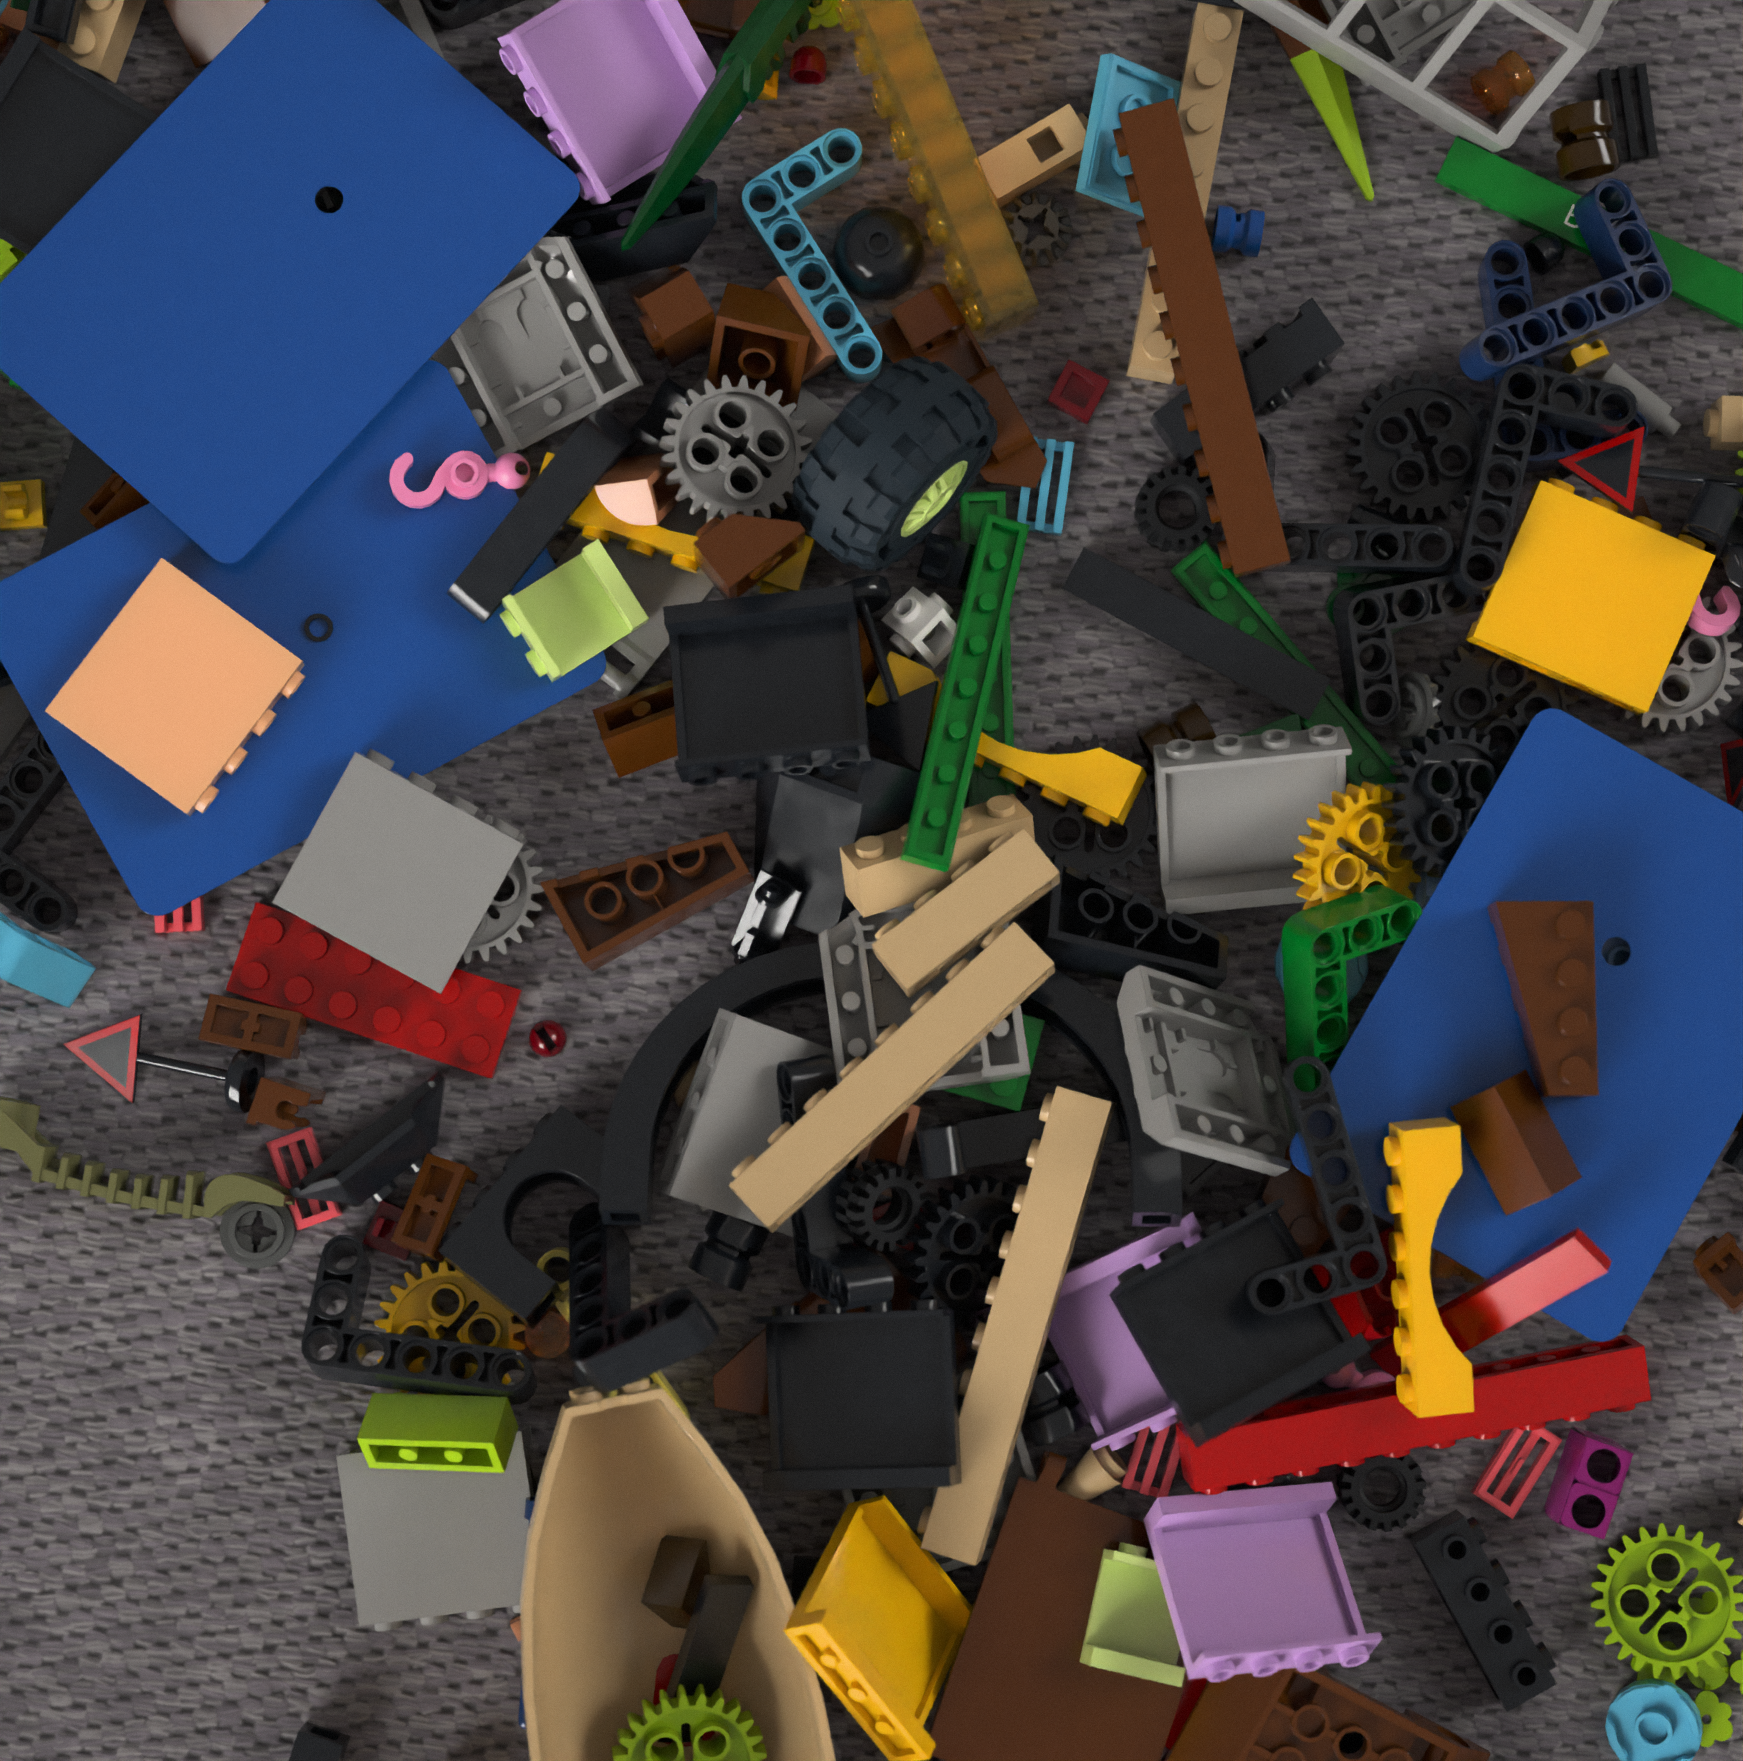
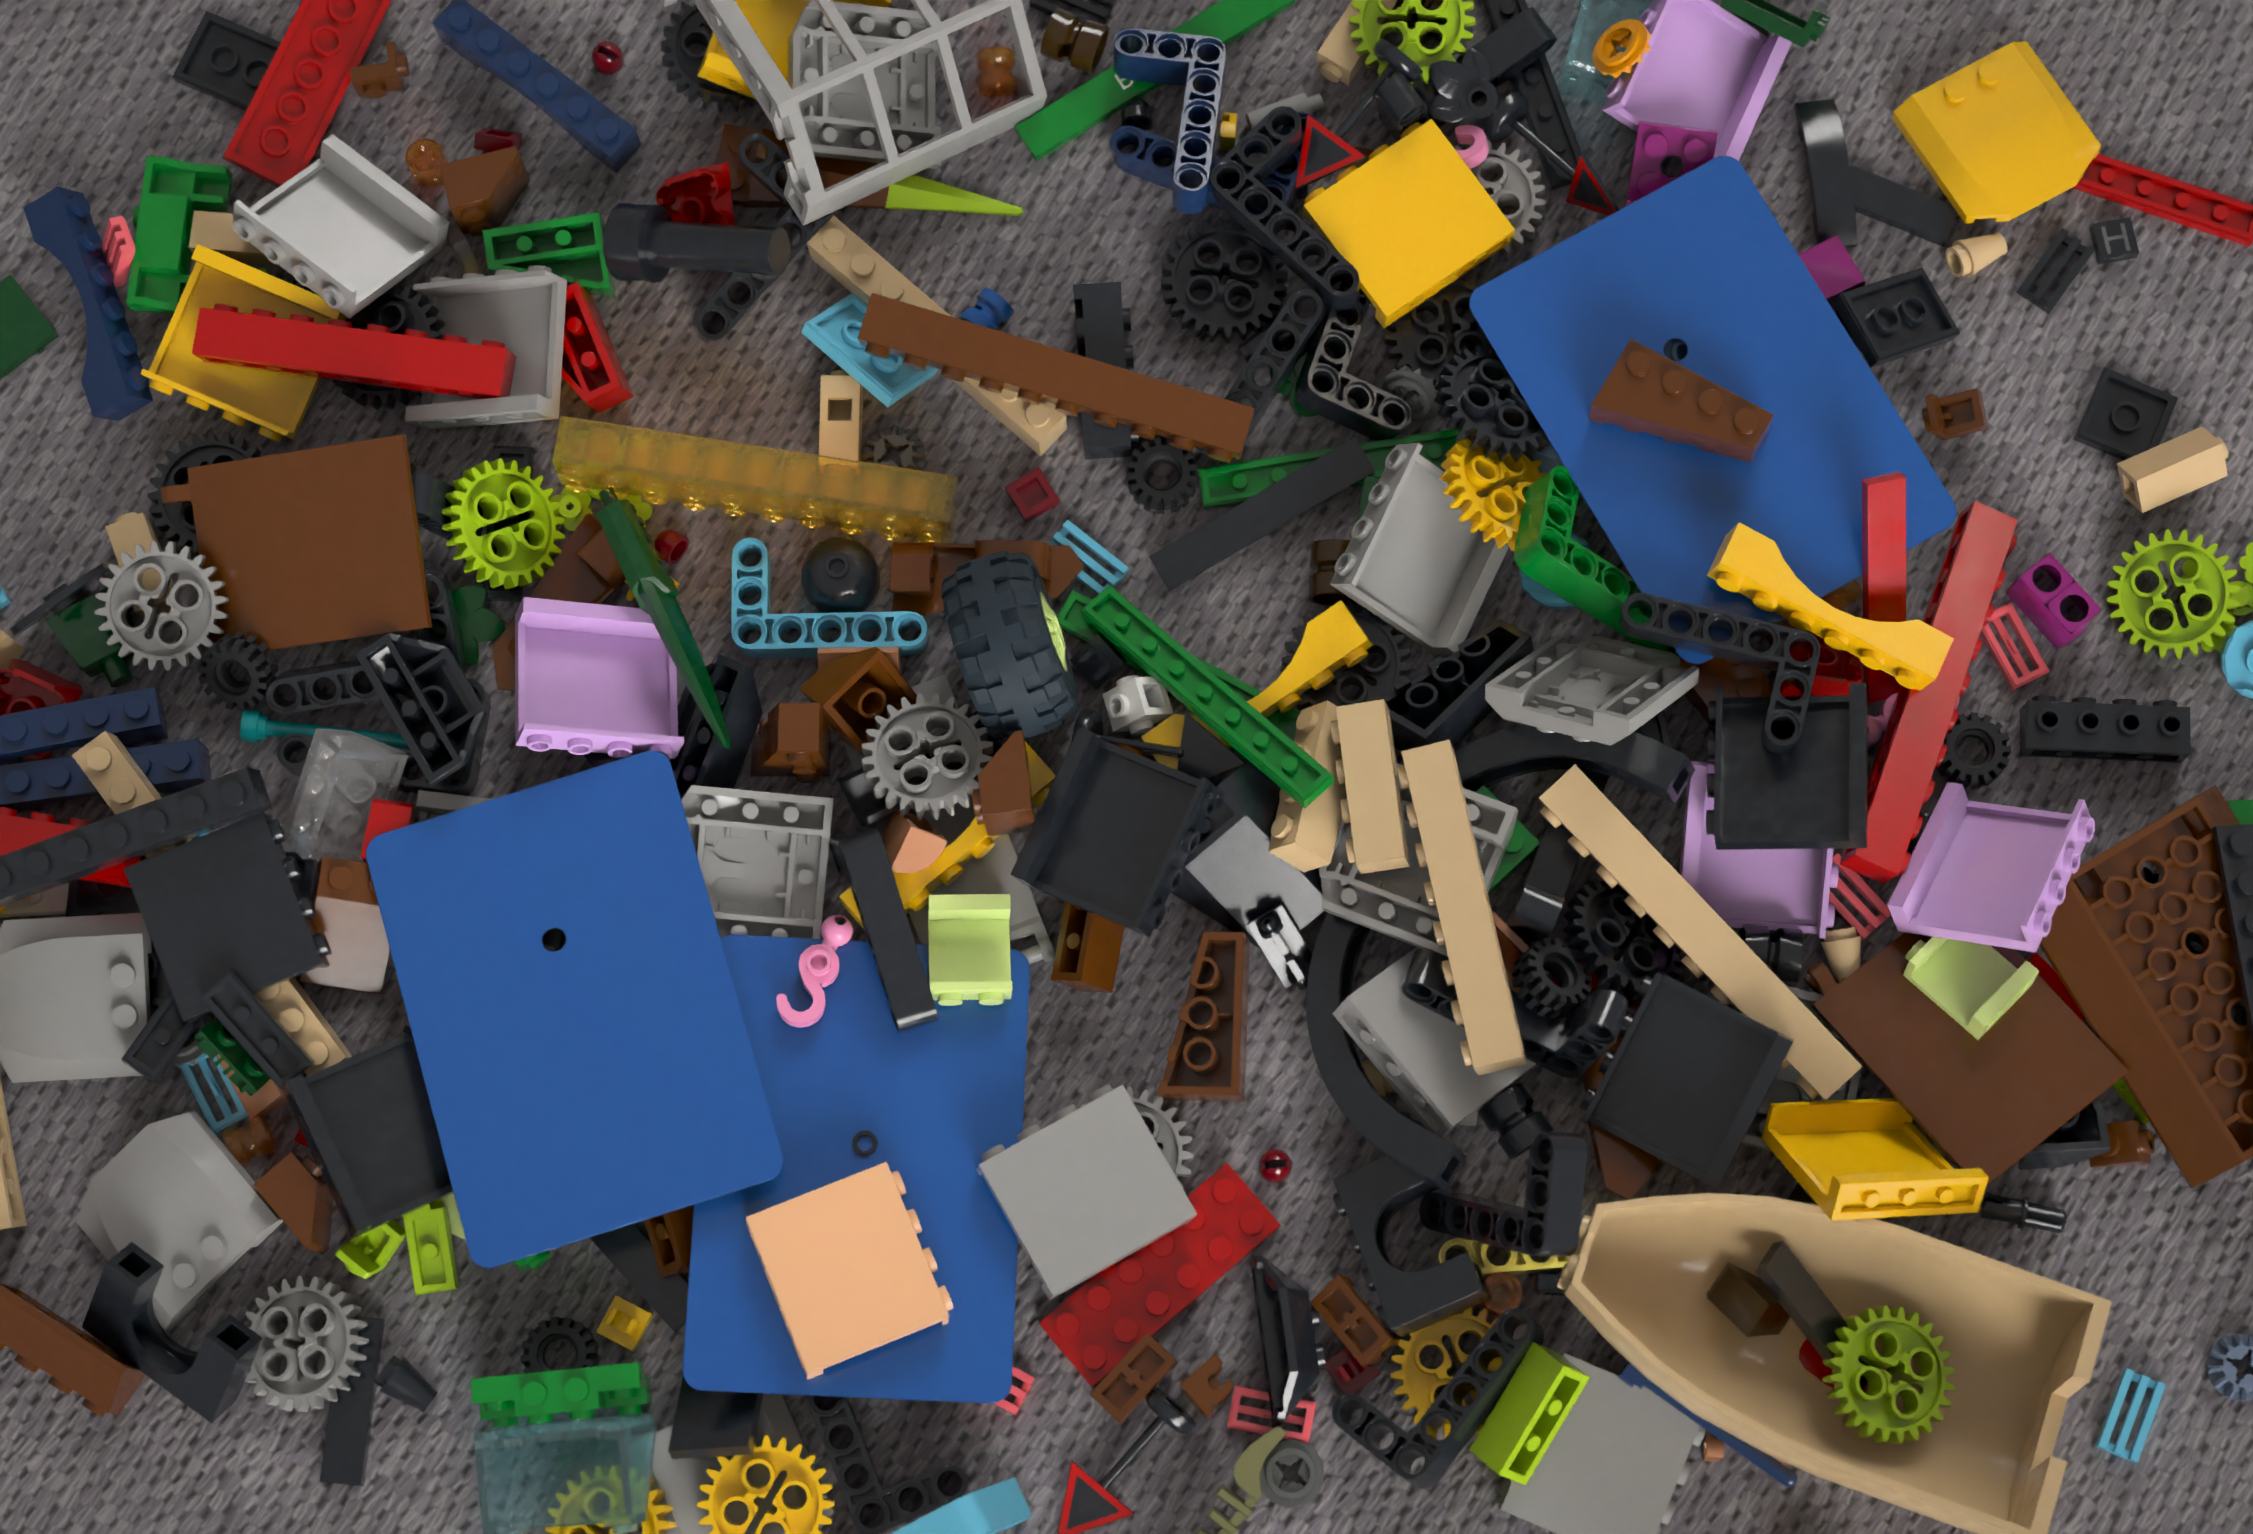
camera: 55 degrees left, 10 degrees down
reddish brown piece [1450,1069,1582,1216] -> none

